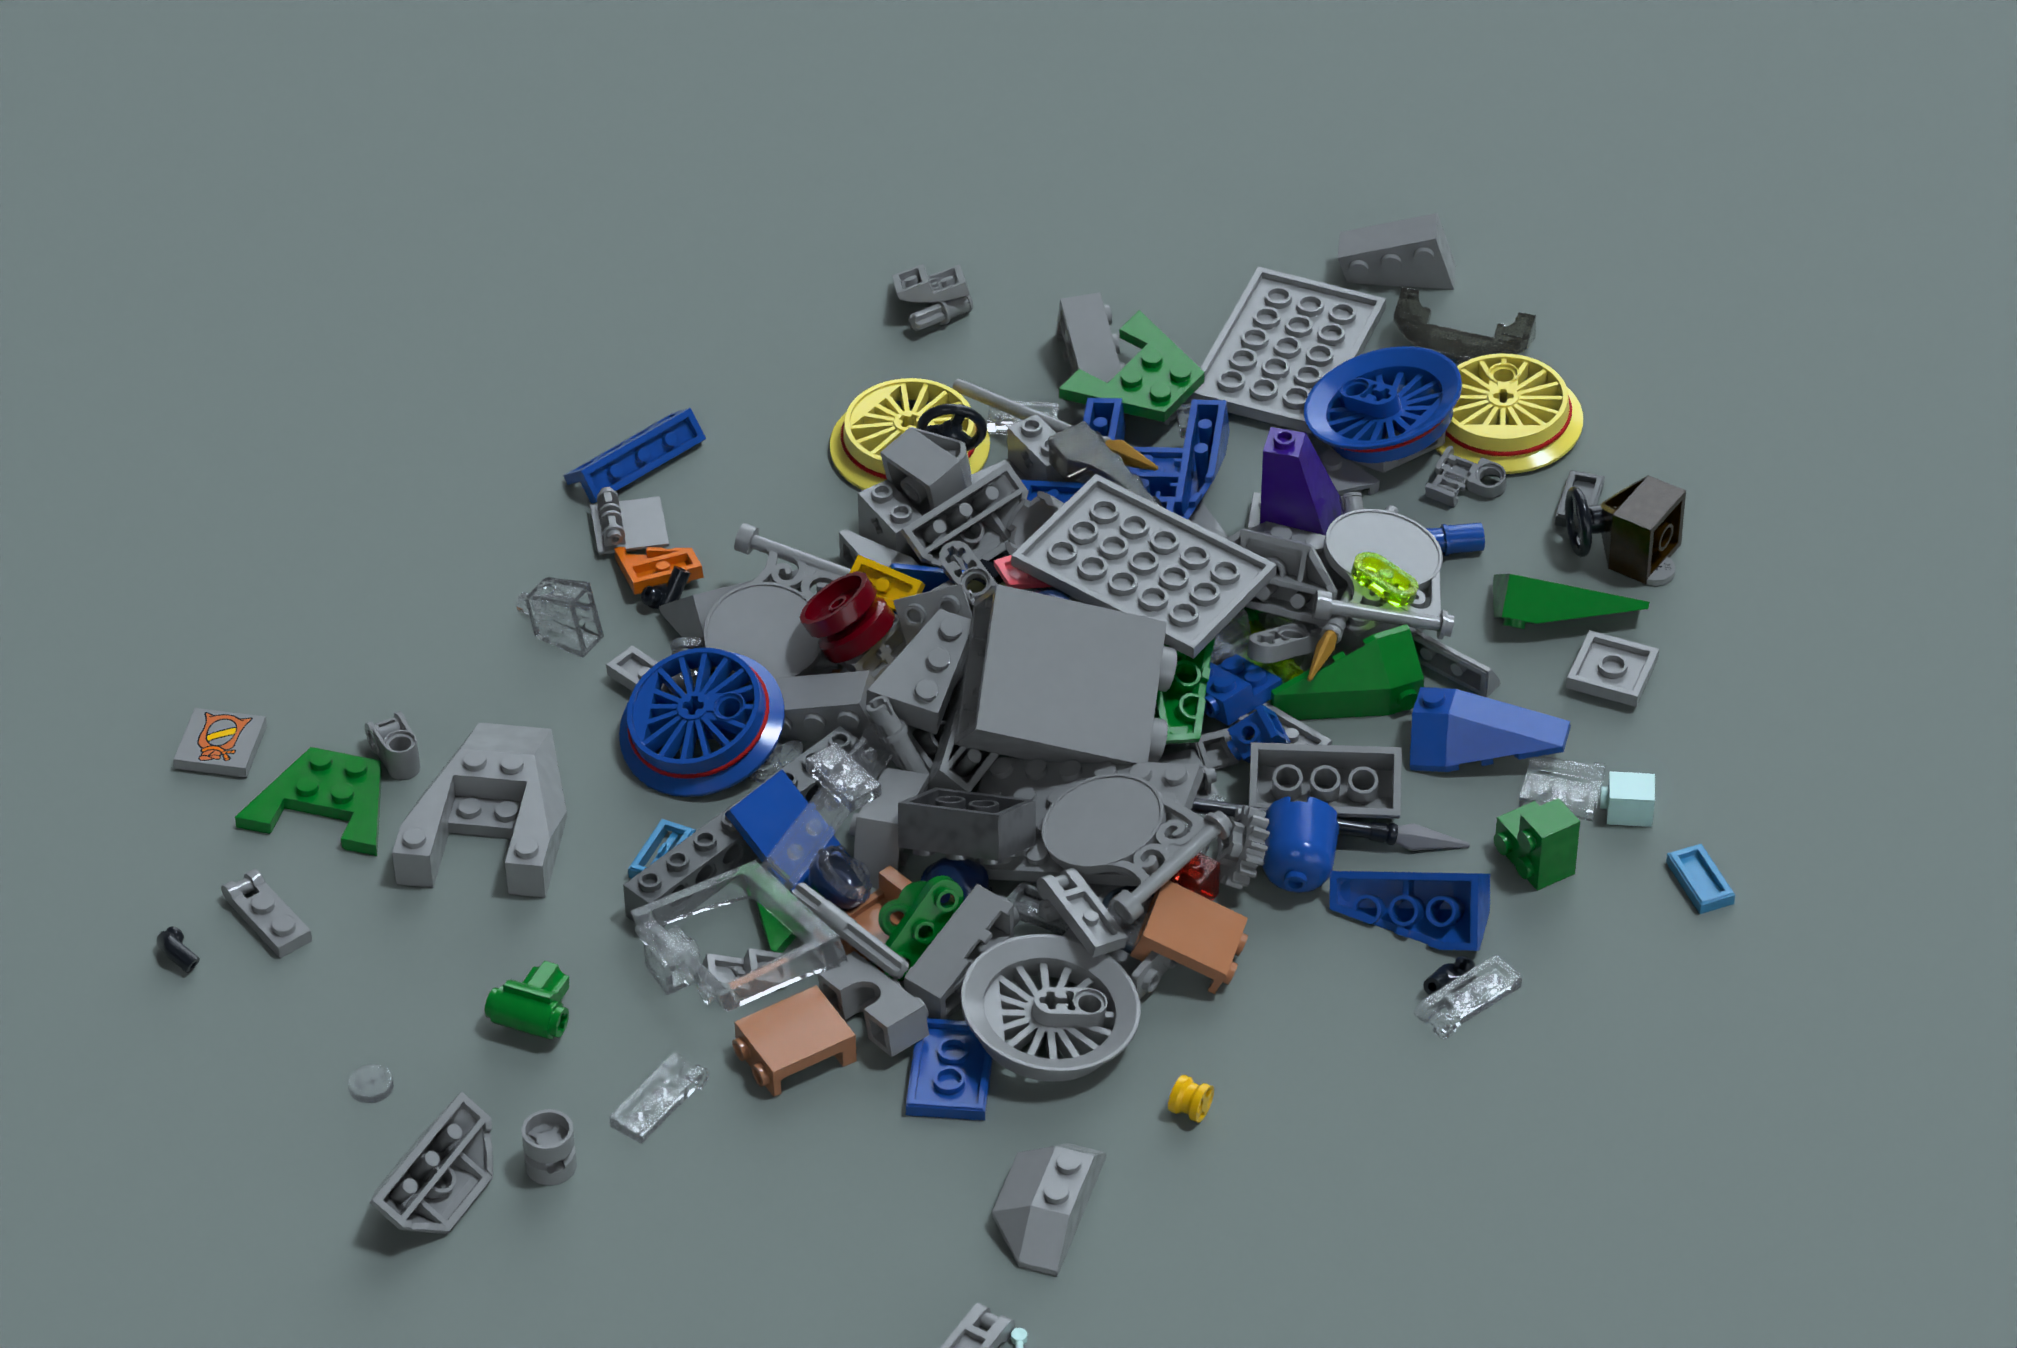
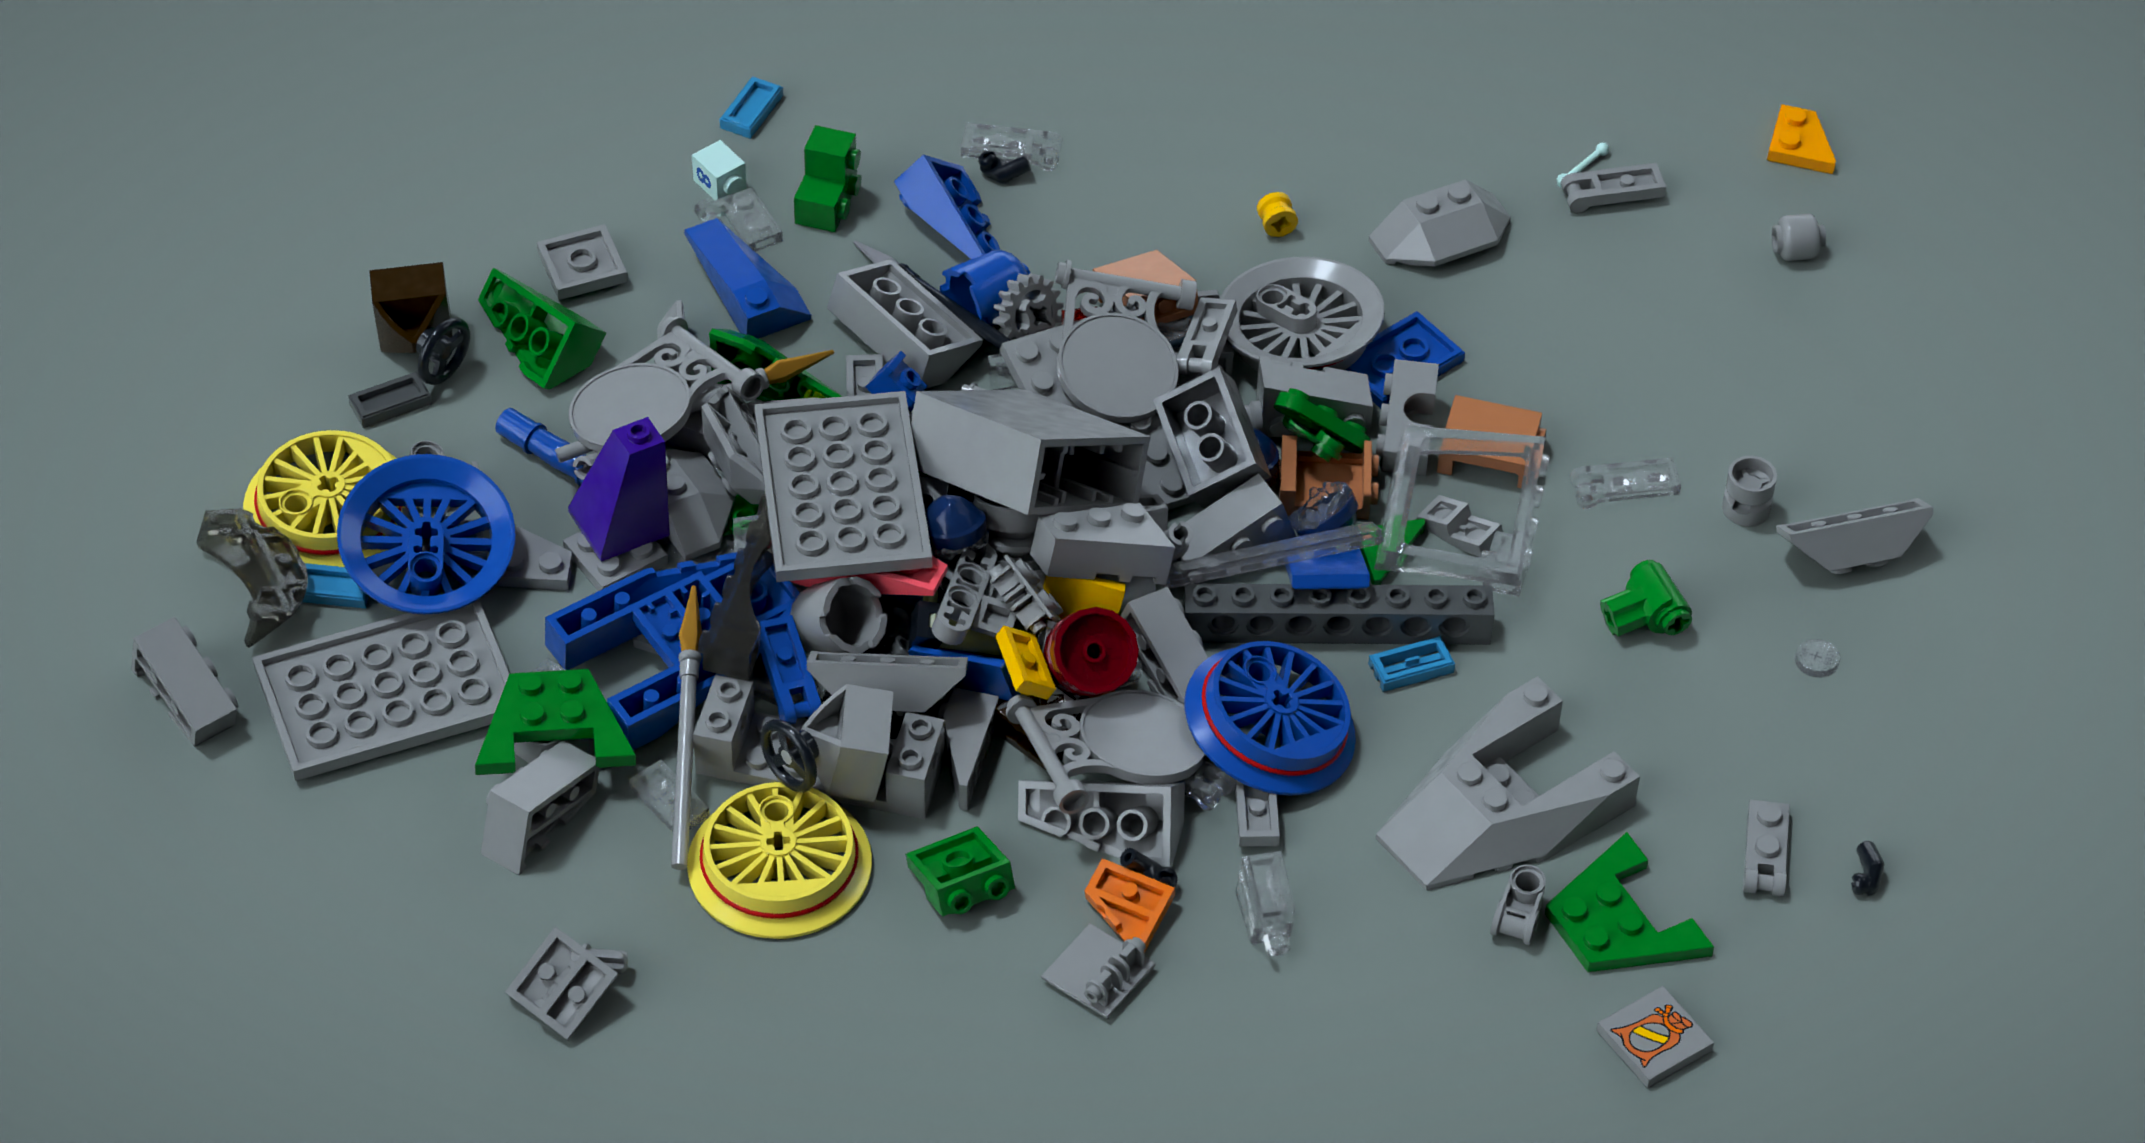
camera: 135 degrees left, 5 degrees up
blue fence [563,408,706,503] -> none
light grey axle [790,882,909,979] -> none
clear plate [805,743,881,812] -> none
clear neon green plate [1351,552,1419,607] -> none
none -> green plate [905,826,1015,917]

